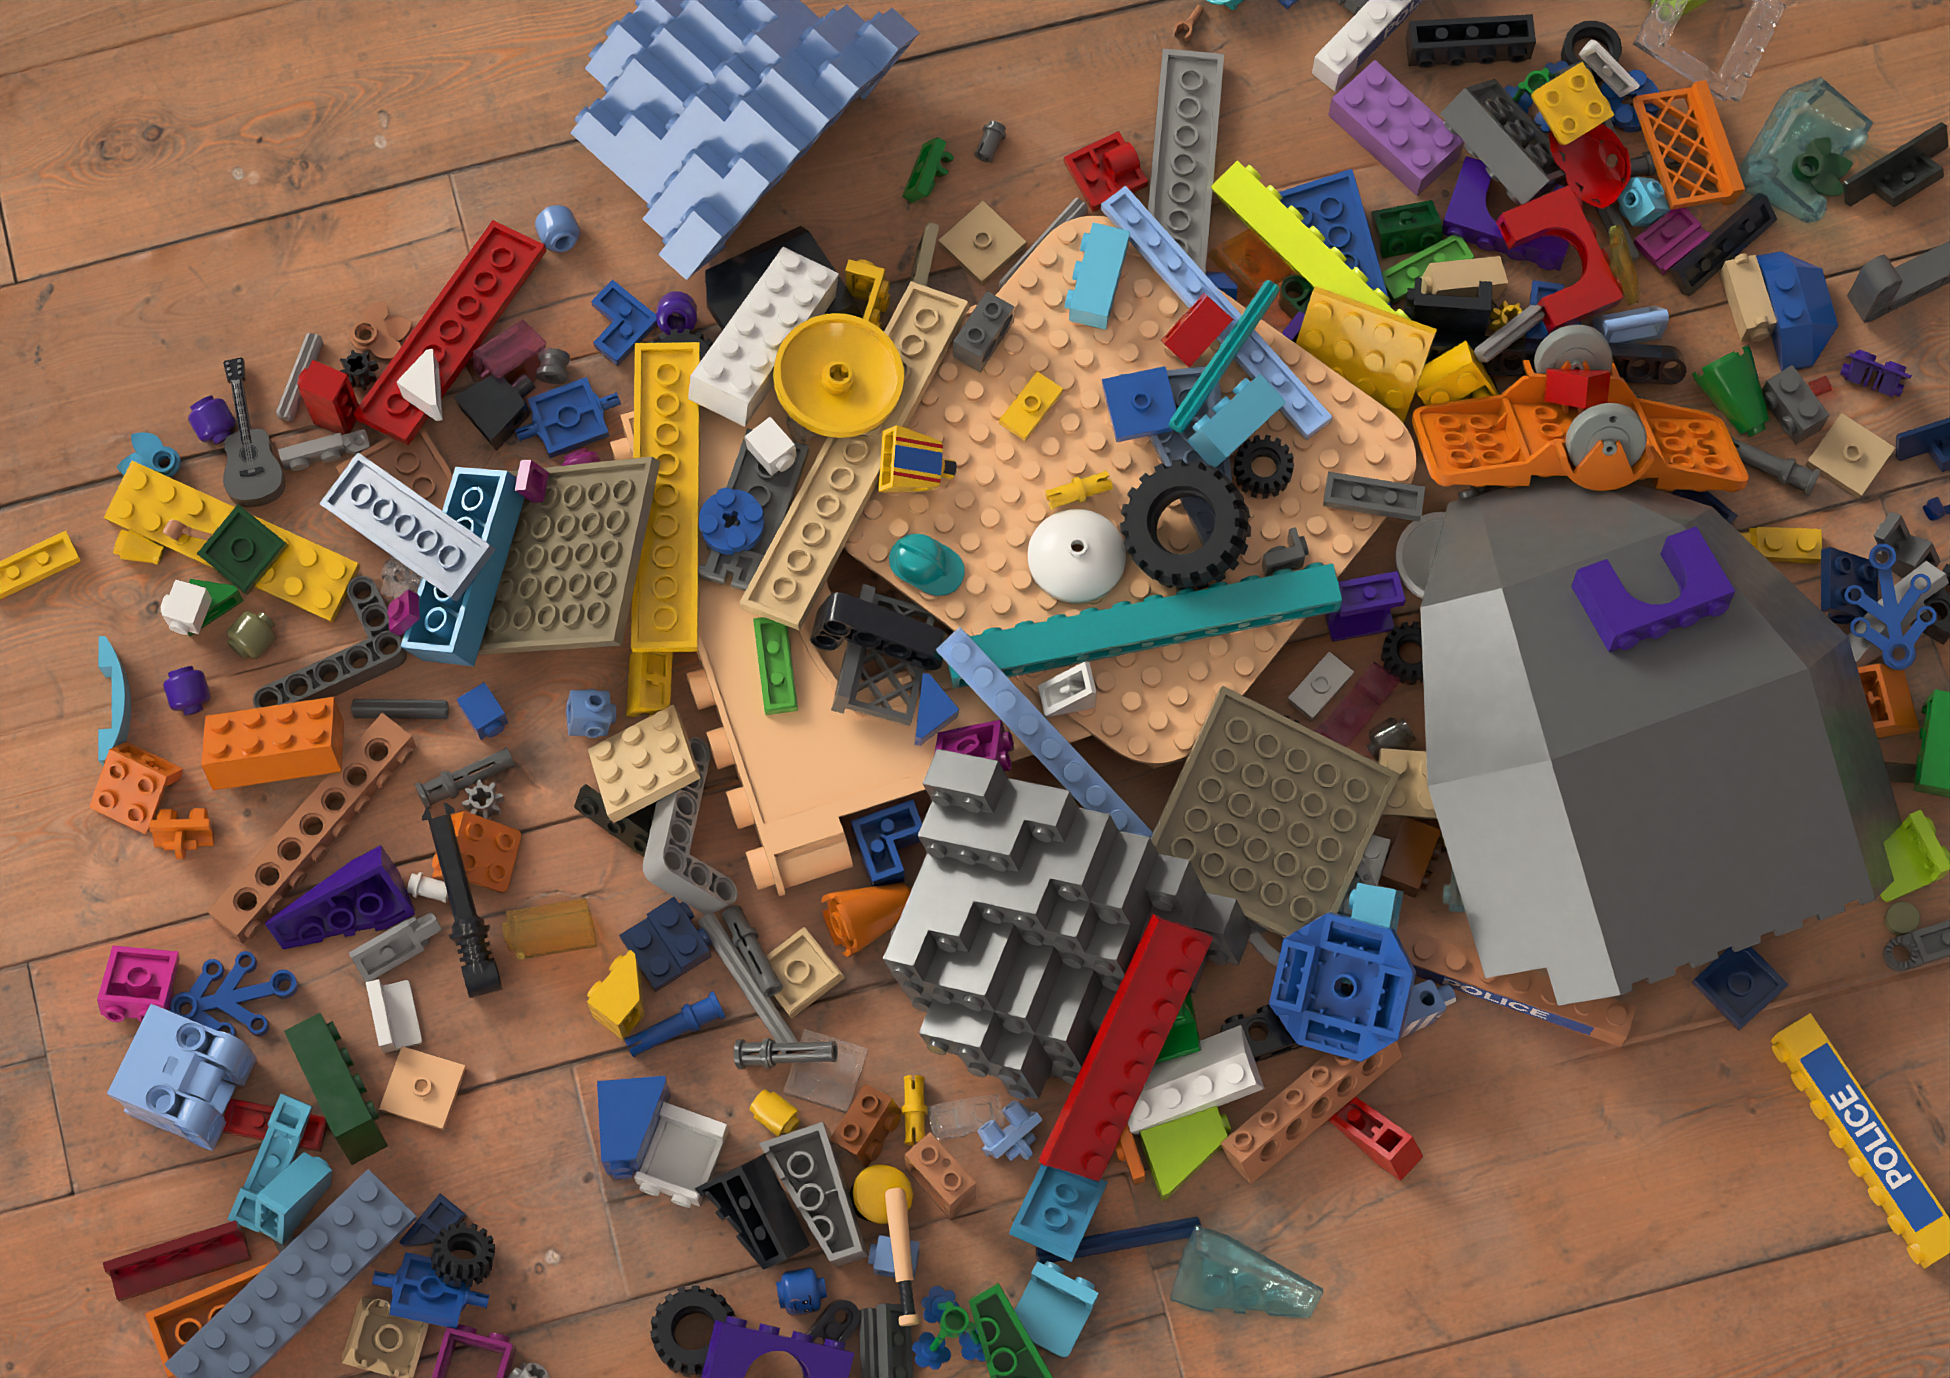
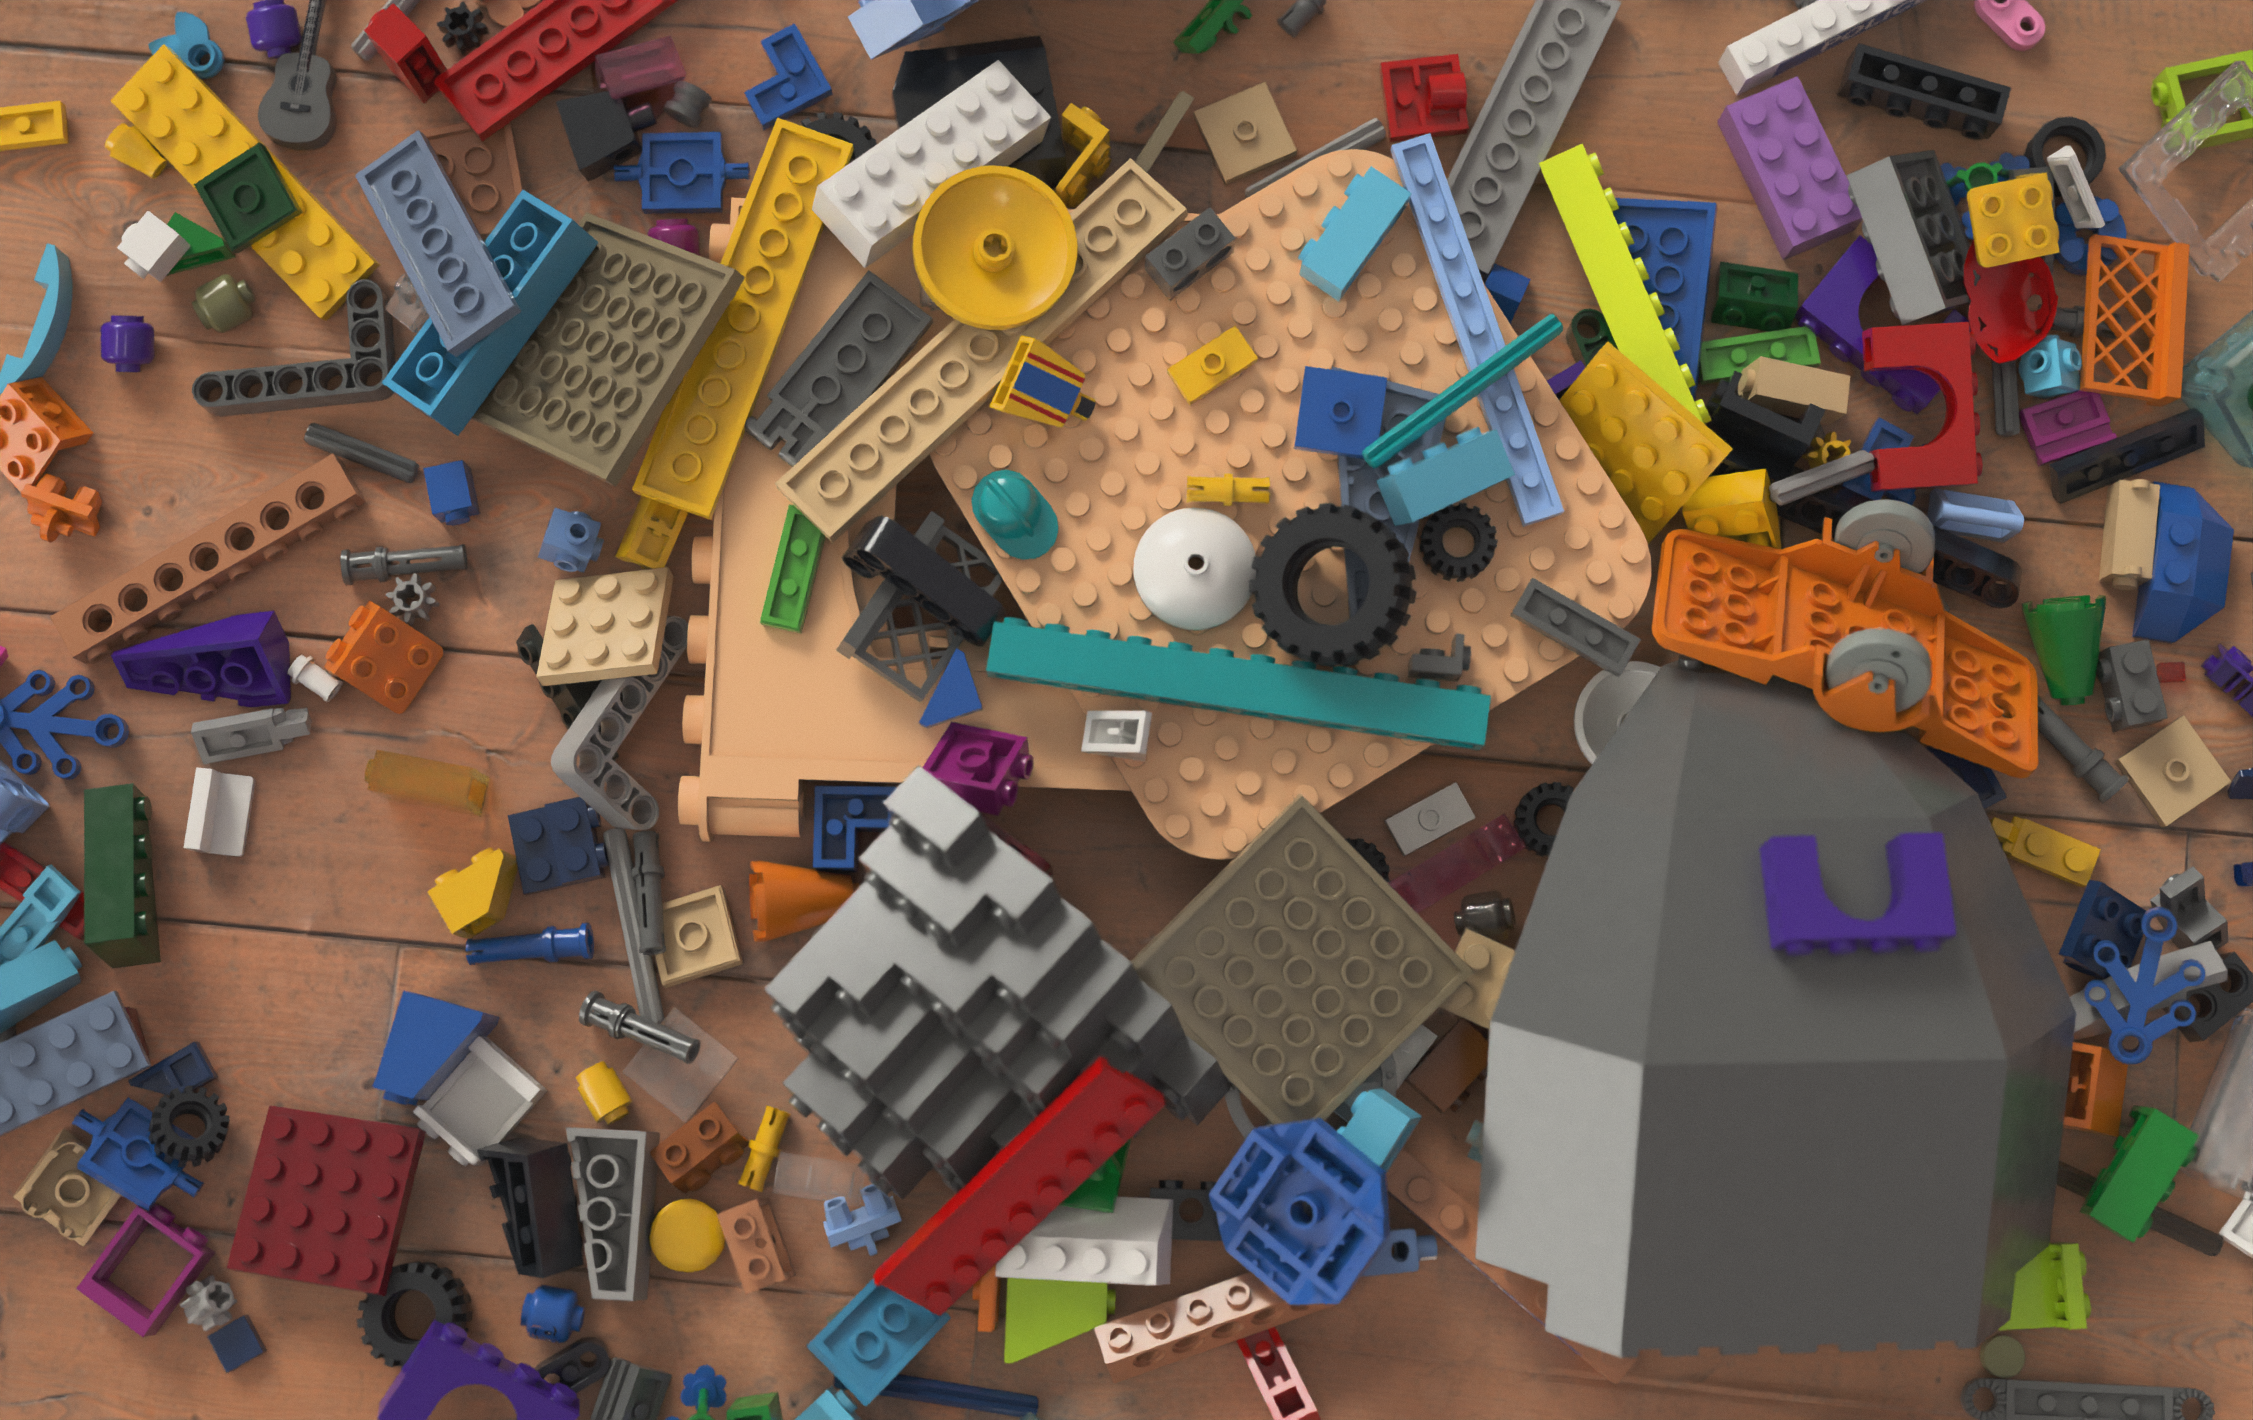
camera: 20 degrees right, 10 degrees up
nougat hand [163,519,212,541] -> none
orange brick [201,697,344,790] -> none
light grey hinge [278,429,370,471] -> none
light nougat plate [379,1046,466,1131] -> none
magenta plate [387,589,420,636] -> none
white slope [397,349,443,421] -> none
black piece [422,803,502,998] -> none
magenta plate [515,460,549,503] -> none
dark purple head [656,291,697,335] -> none
blue plate [699,487,765,555] -> none
white brick [745,417,797,476] -> none
medium blue brick [868,1235,920,1279] -> none
light nougat piece [885,1188,920,1326] -> none
light blue plate [936,627,1153,838] -> none
red hinge [1160,293,1234,368] -> none
clear orange plate [1208,228,1293,299] -> none
dark purple panel [1324,571,1406,642] -> none
red slope [1544,368,1611,409] -> none
clear yellow plate [1609,224,1640,306] -> none
dark blue plate [1692,947,1789,1031] -> none
none -> dark red plate [227,1105,426,1296]

